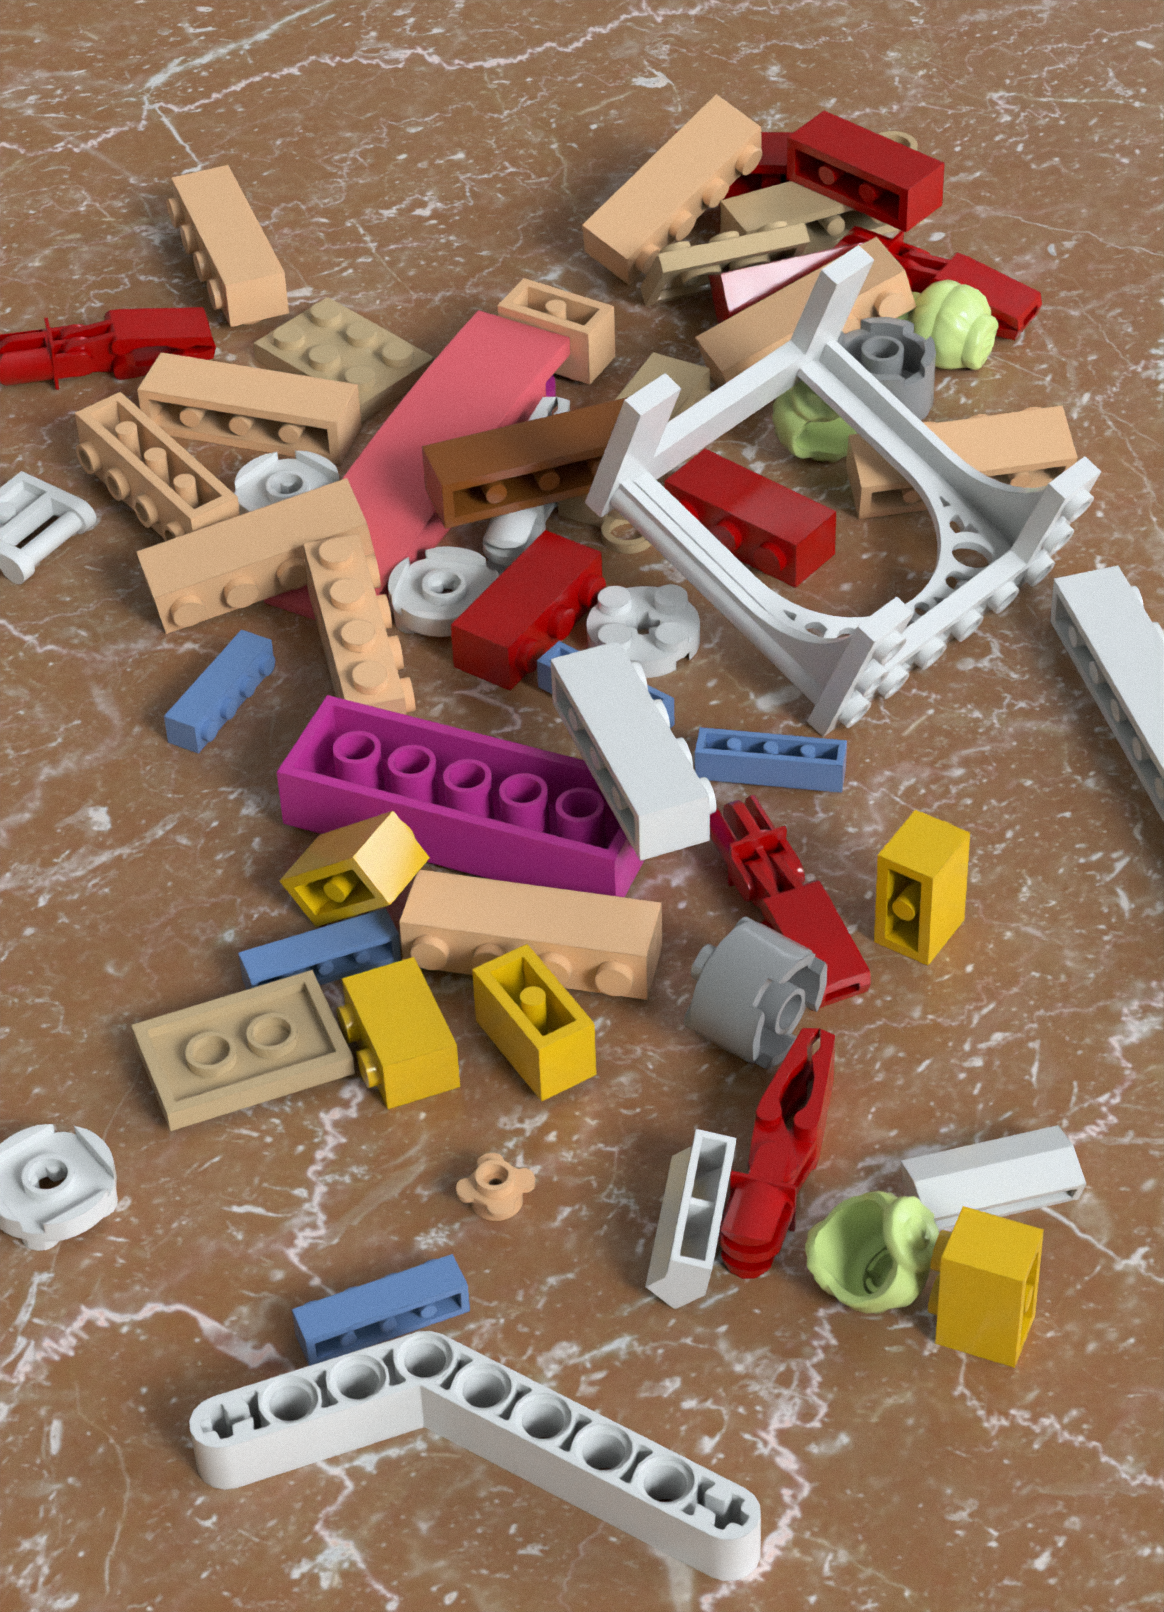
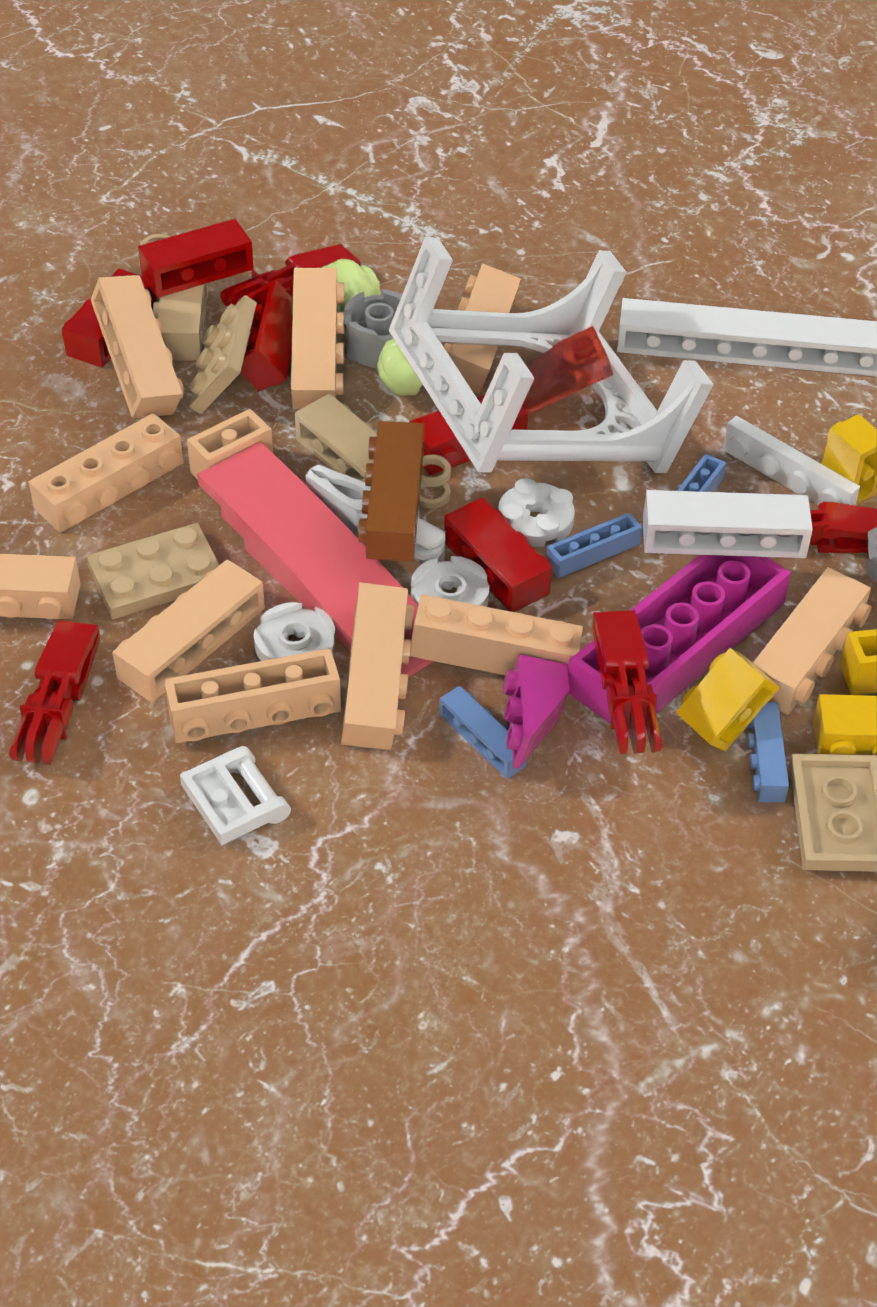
camera: 70 degrees left, 5 degrees up
none -> light nougat brick [28,413,184,533]
none -> dark pink slope [503,655,570,769]
none -> clear red slope [522,326,614,414]
none -> red arm [592,610,663,754]
none -> white plate [723,415,860,505]

